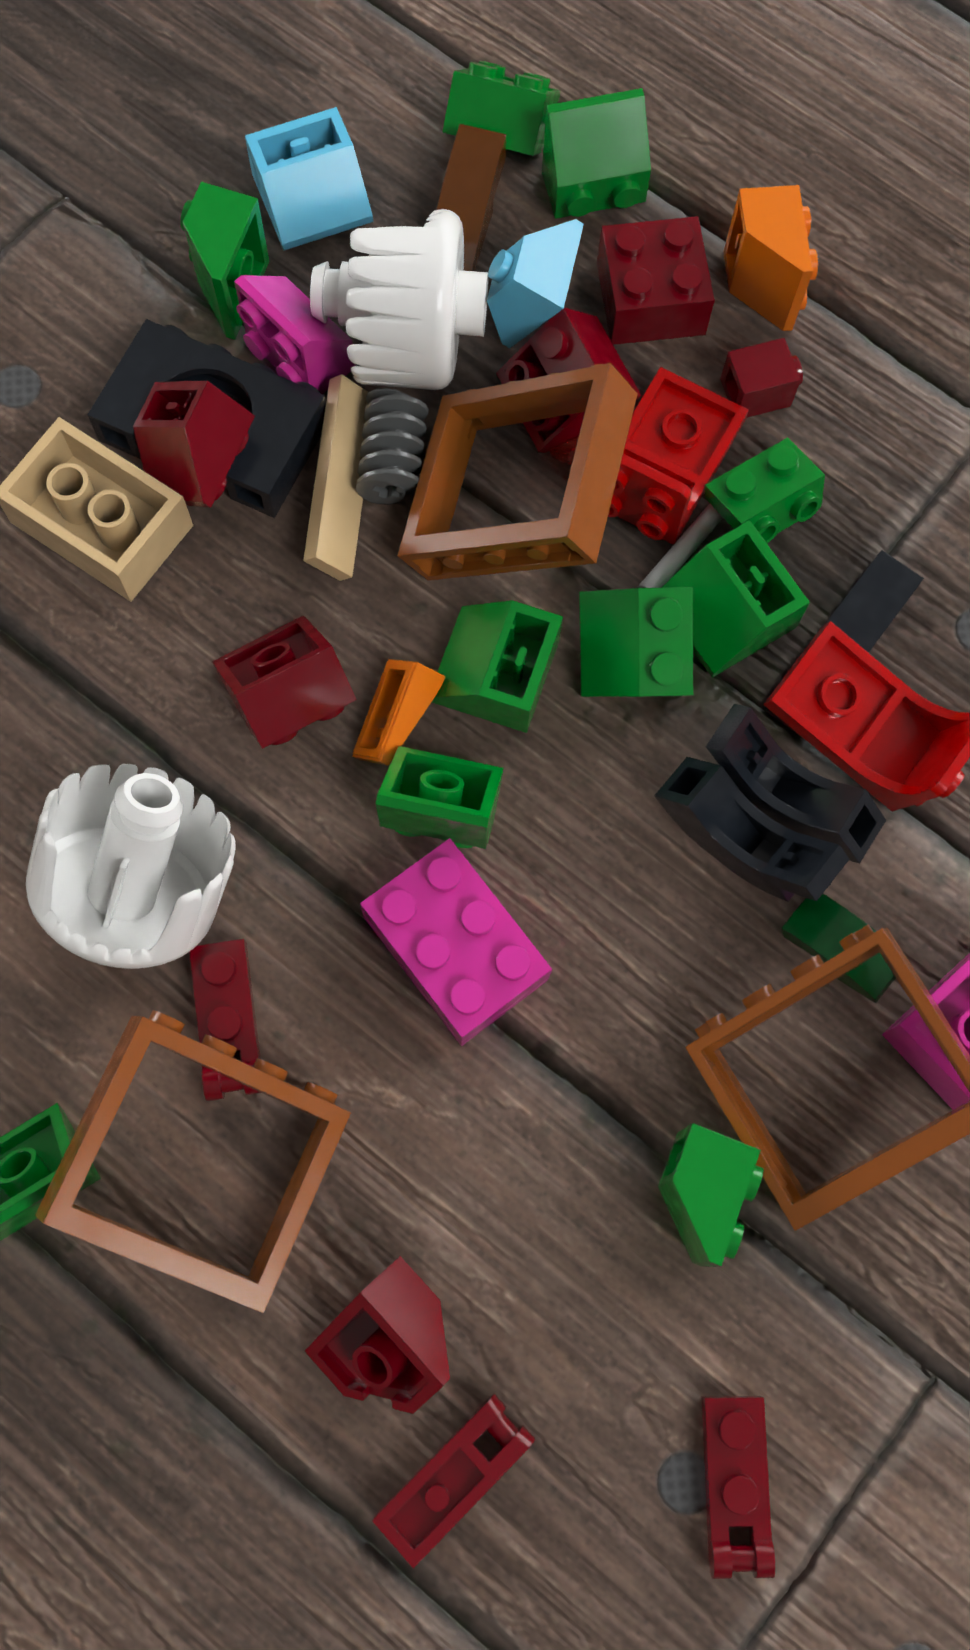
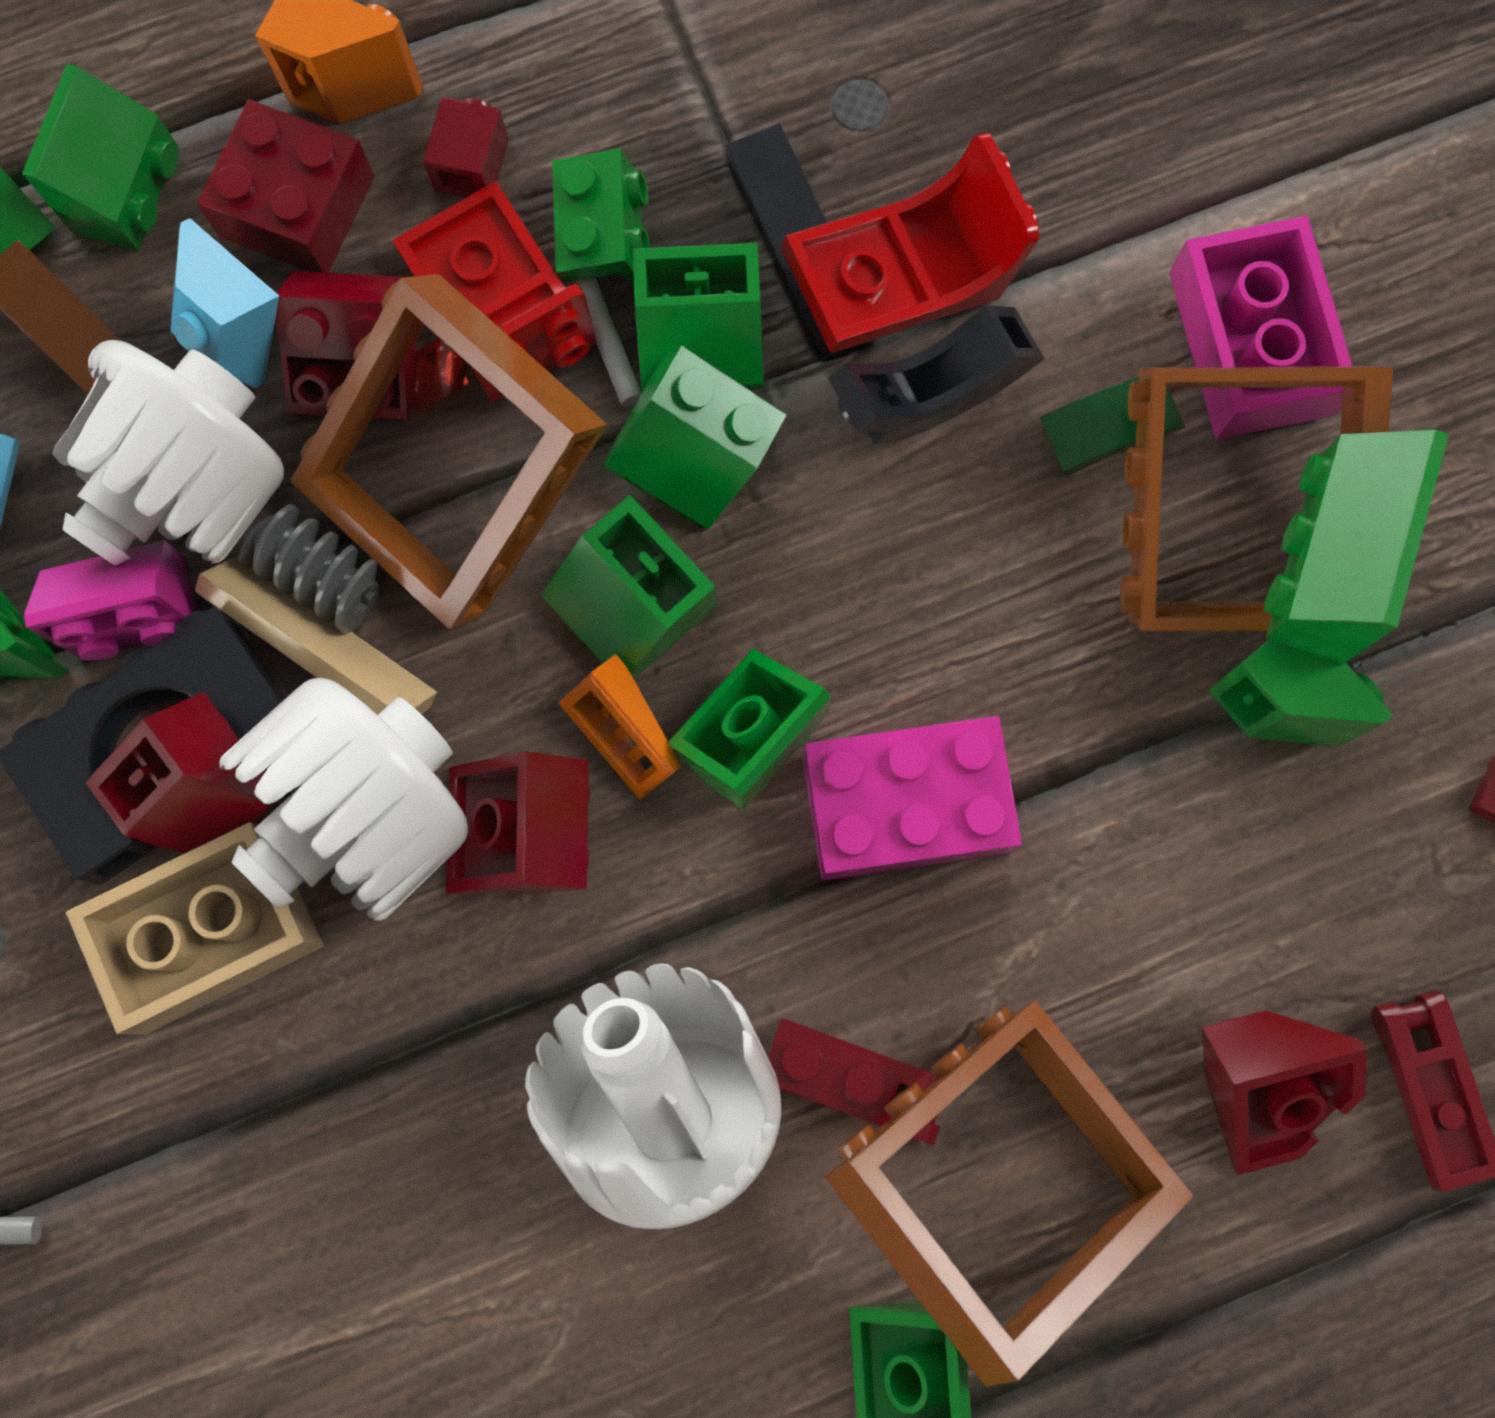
camera: 55 degrees left, 5 degrees up
black arch [654,757,850,902] -> none
none -> white piece [219,678,468,921]
none -> slope [1264,430,1449,664]

